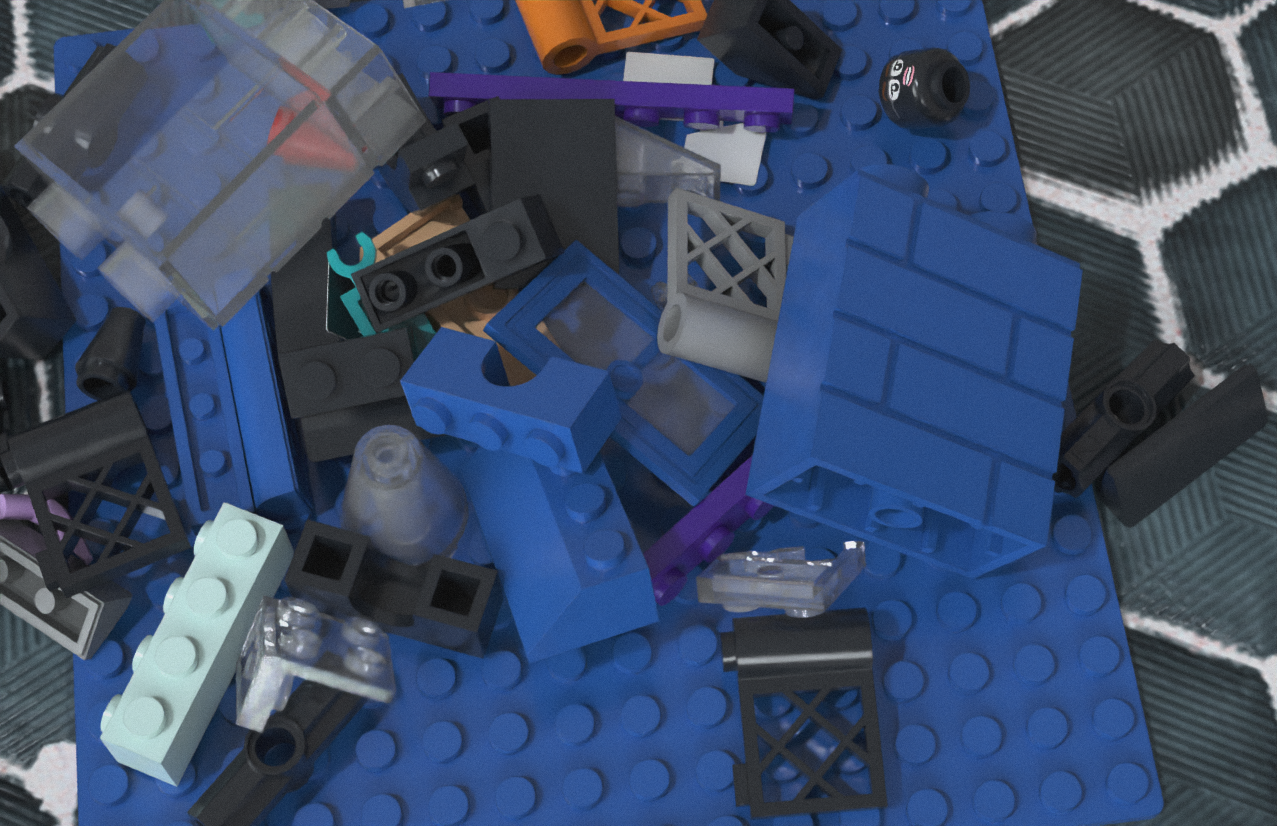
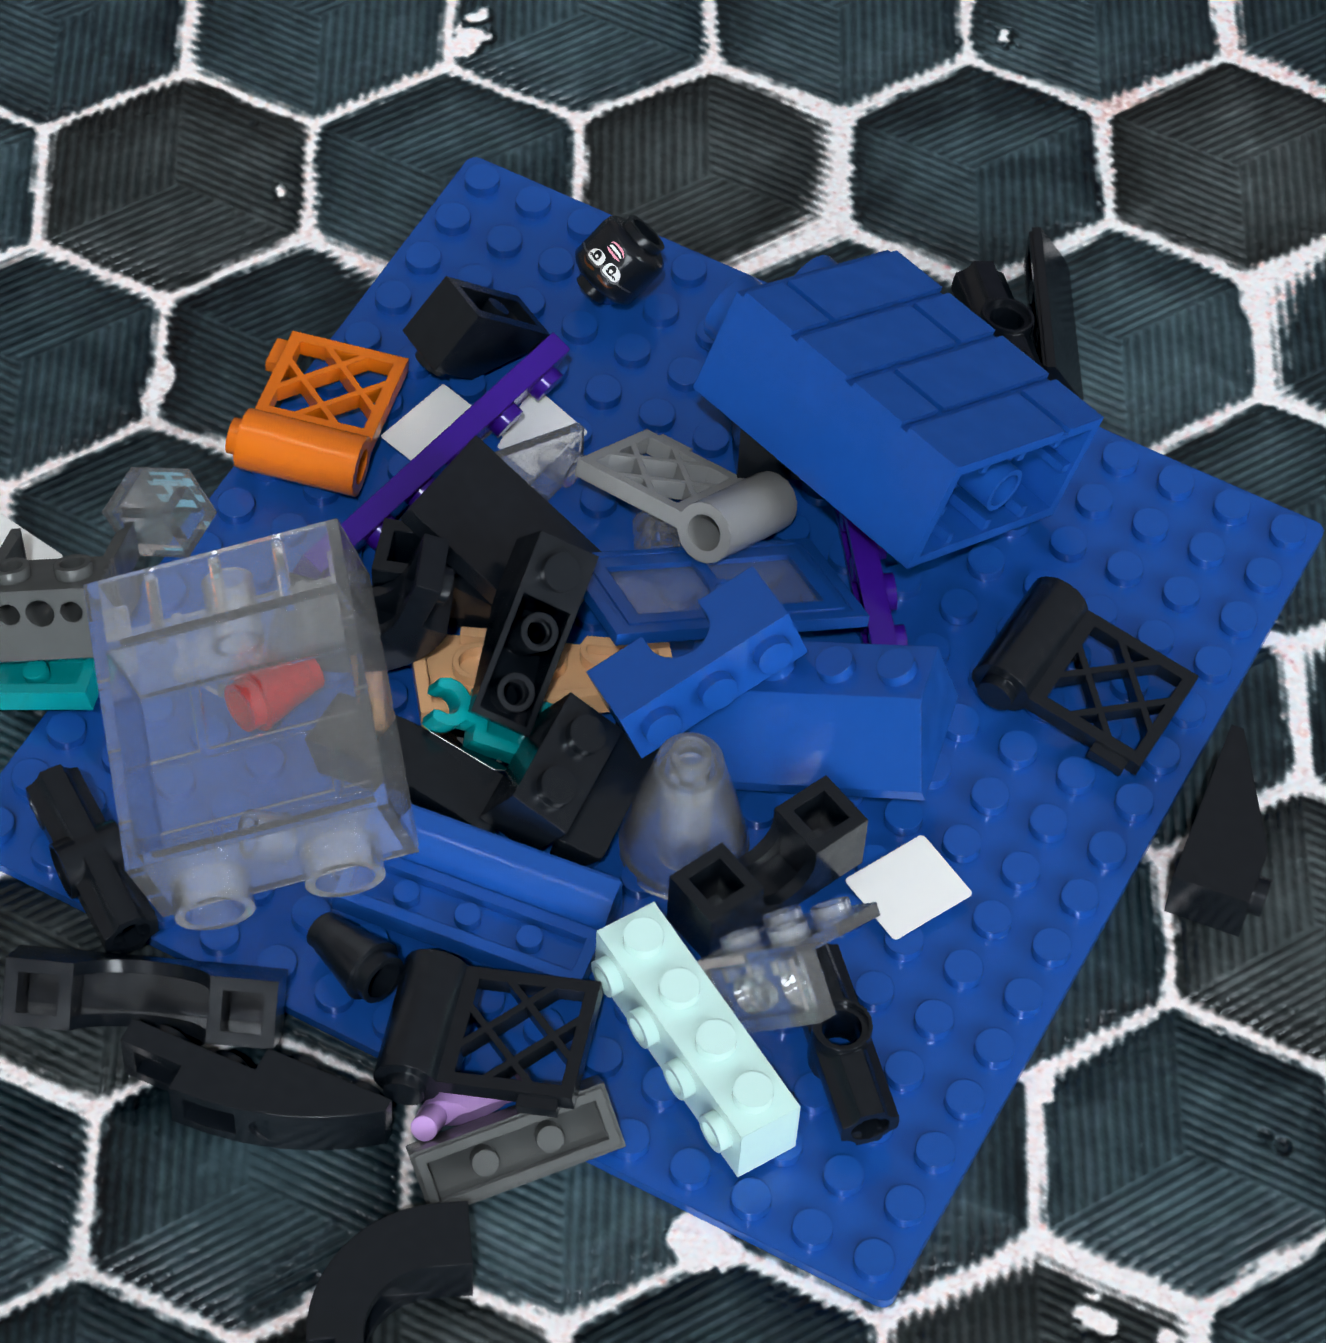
camera: 60 degrees left, 10 degrees down
clear wing [696,541,866,618] -> none
none -> white sticker [846,835,972,940]

